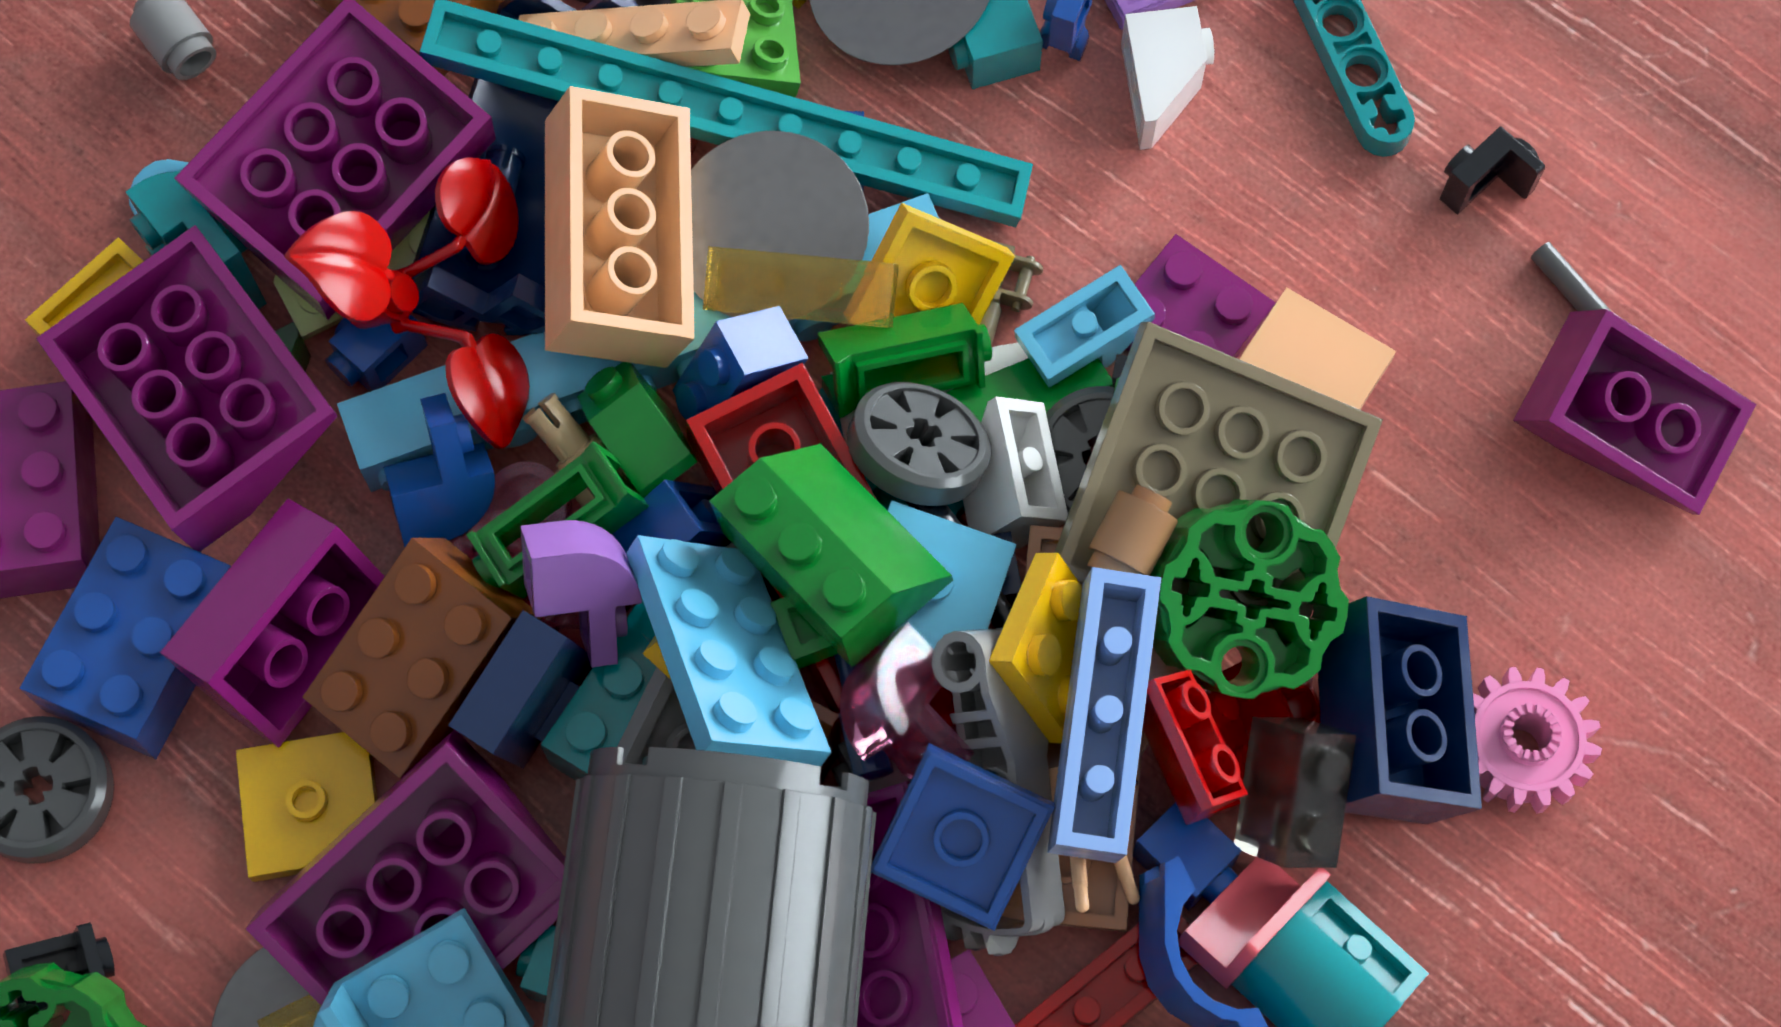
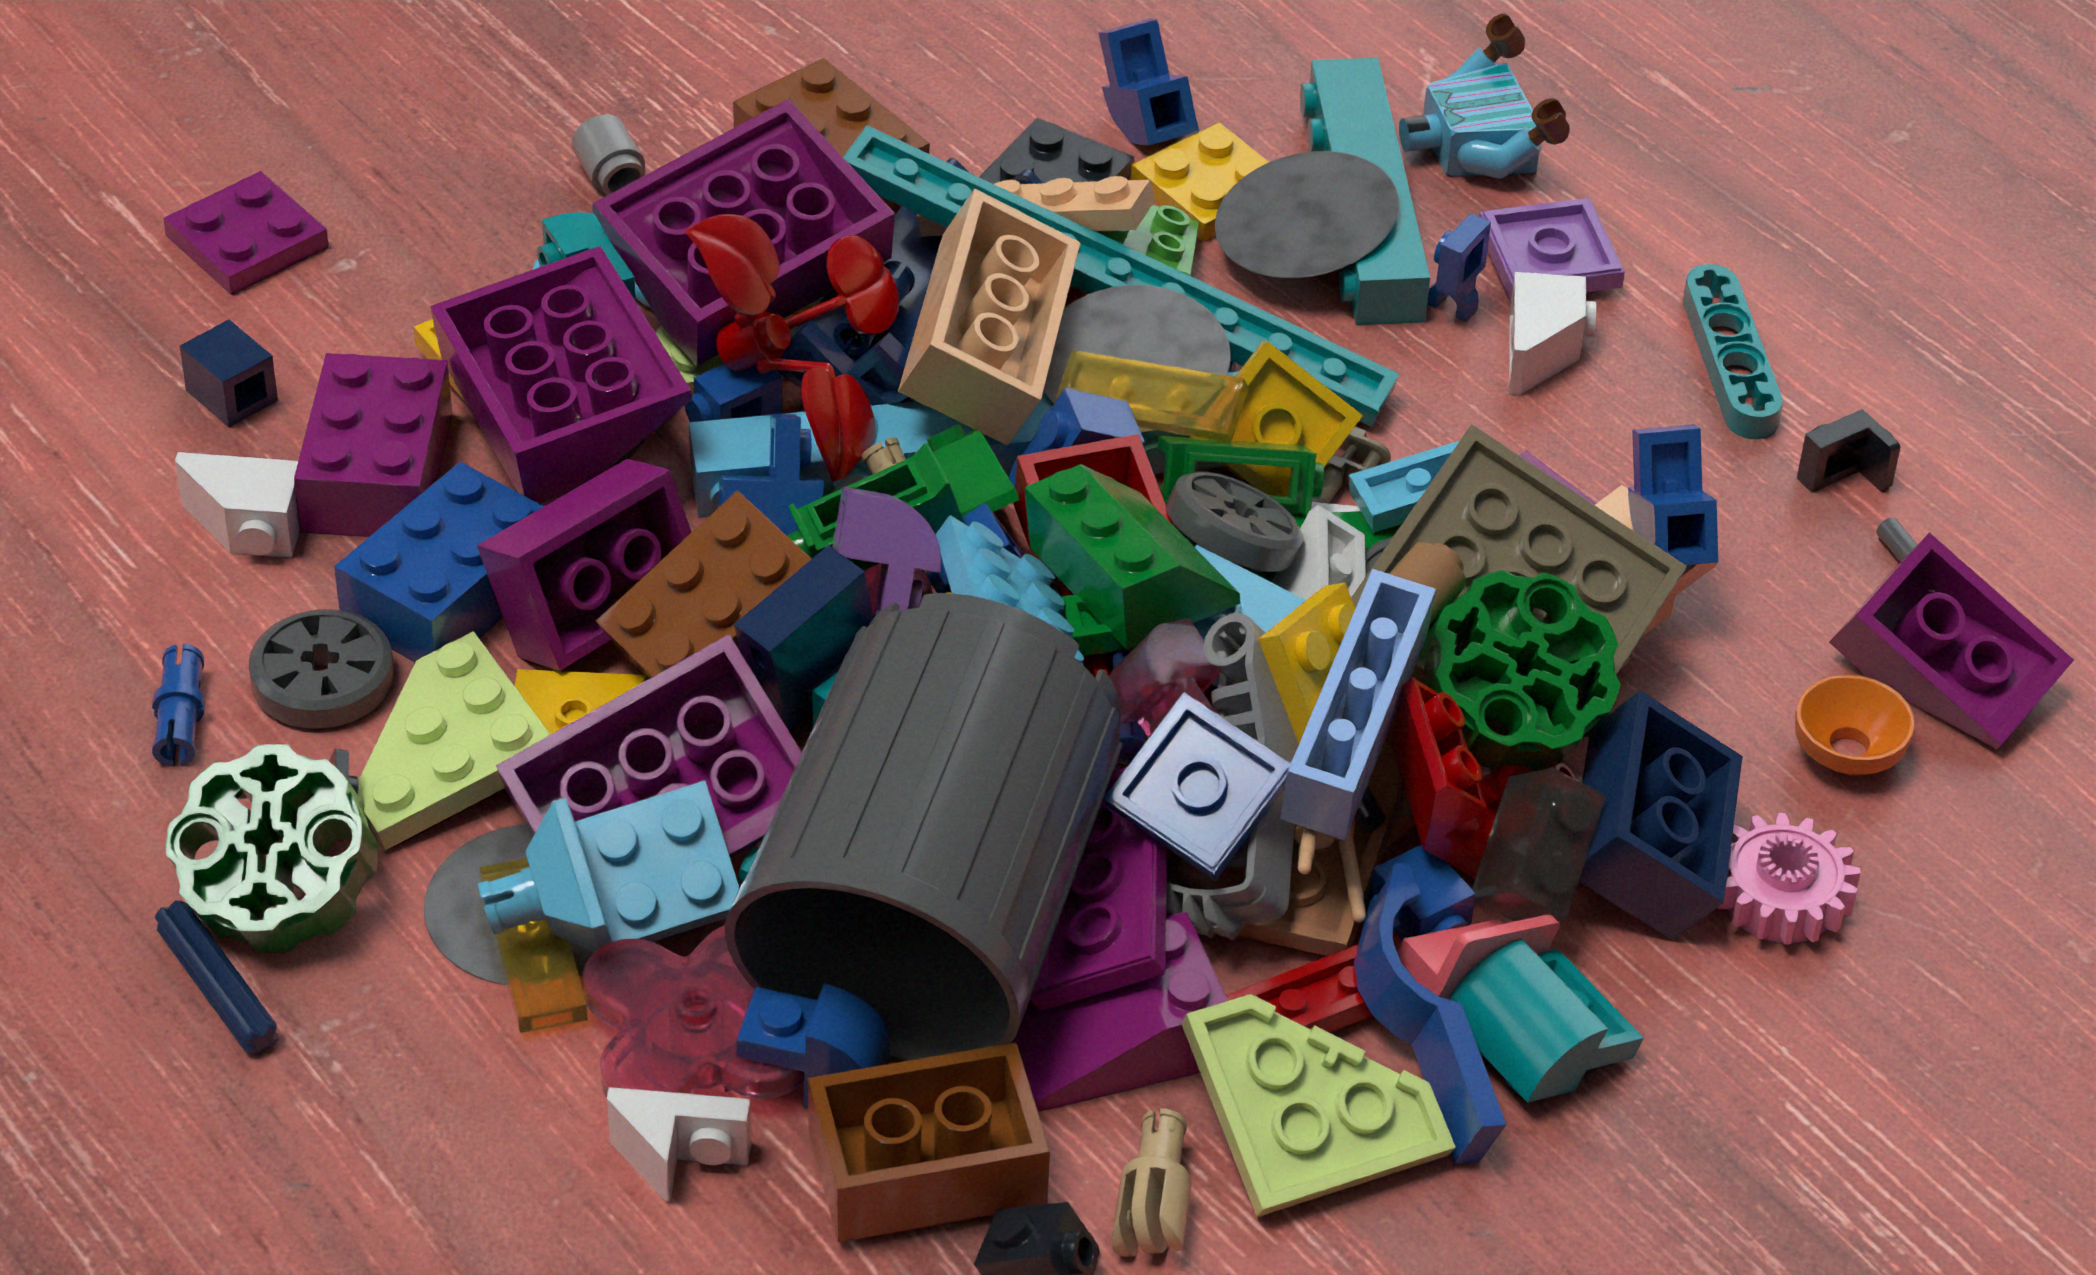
camera: 10 degrees right, 25 degrees down
none -> yellowish green plate [358,631,551,850]
none -> blue brick [1628,424,1719,565]
none -> orange piece [1795,675,1915,777]

